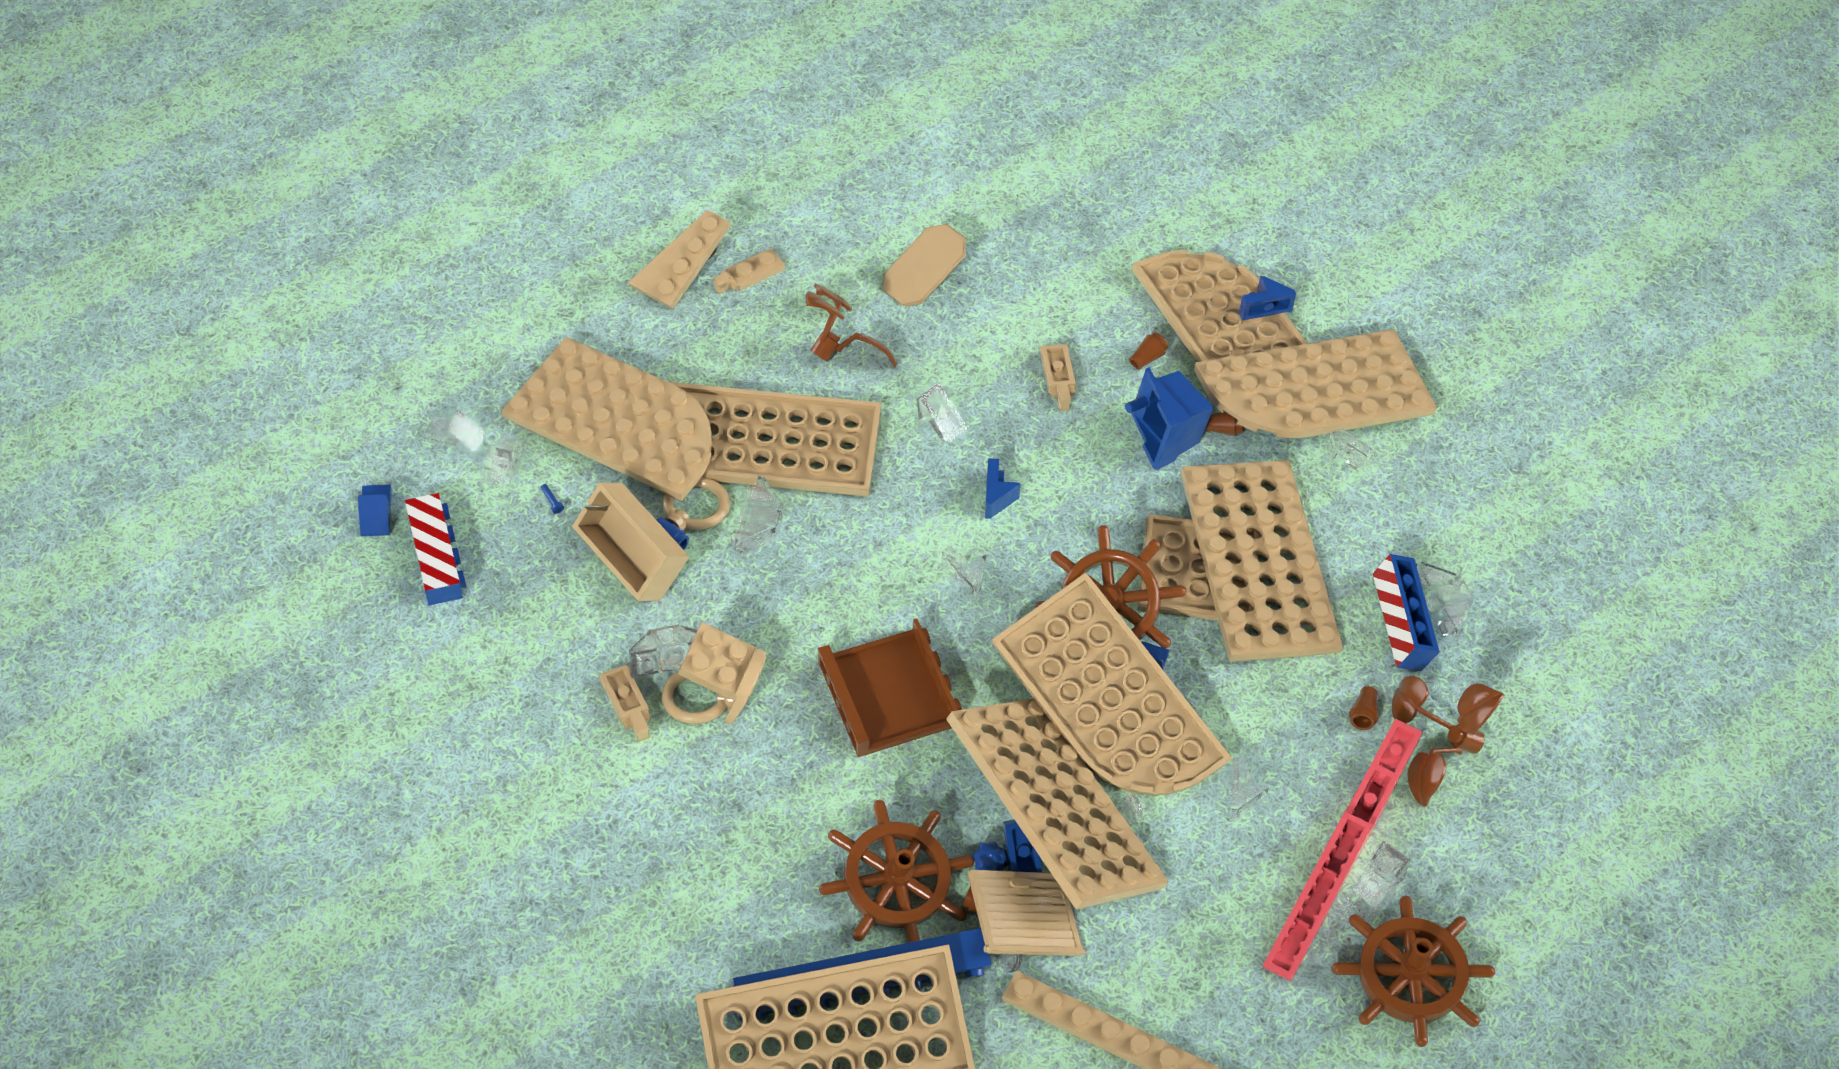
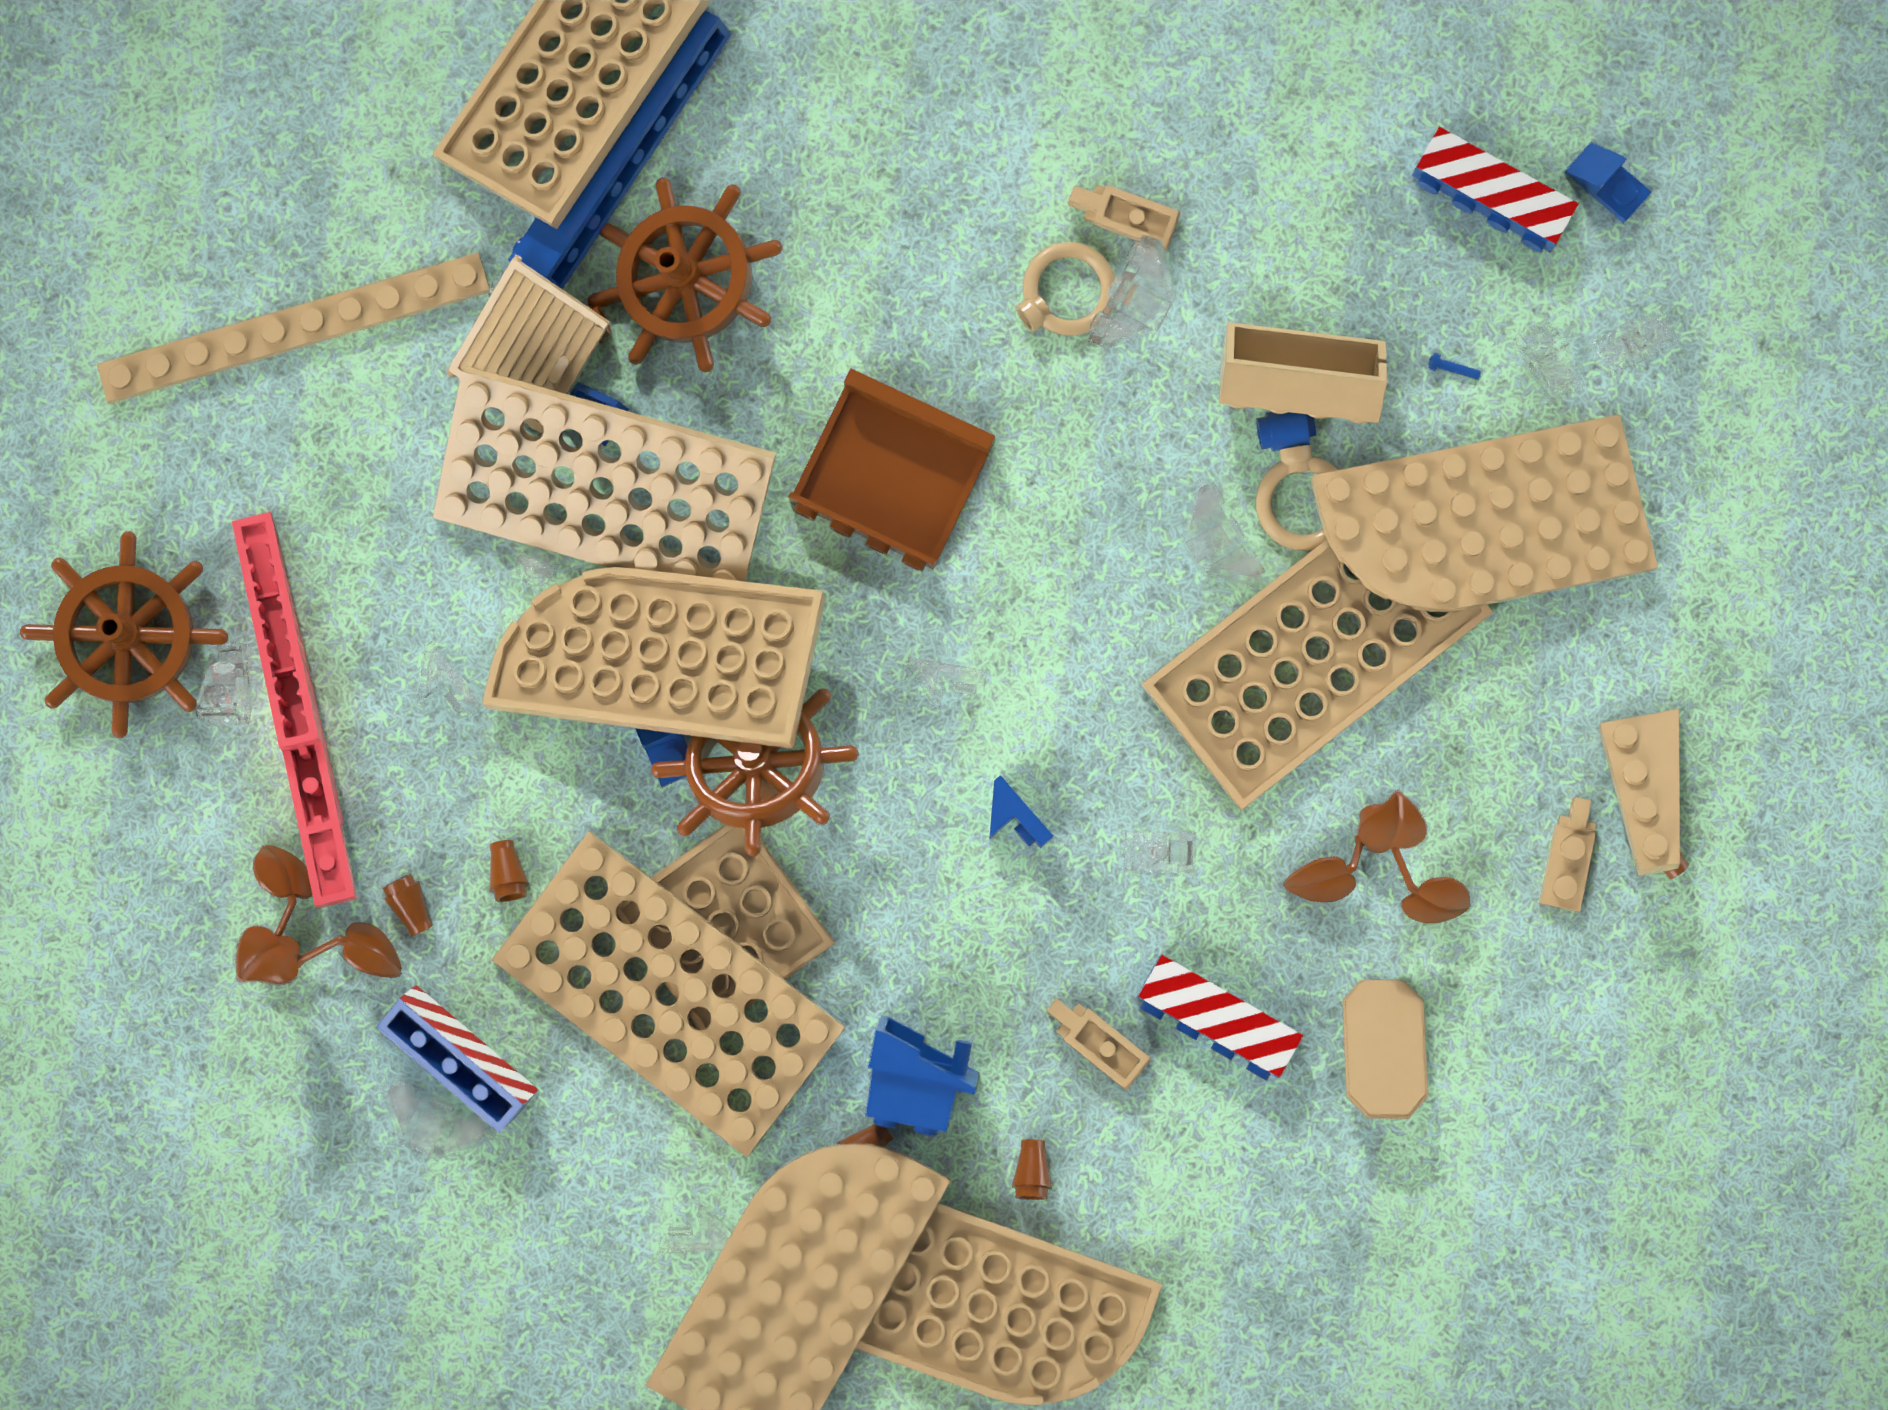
camera: 140 degrees right, 30 degrees up
tan piece [678,622,767,724] -> none
blue piece [973,841,1008,871] -> none
blue slope [1239,276,1296,321] -> none
none -> dark orange cone [489,840,529,902]
none -> brick [1136,954,1304,1081]

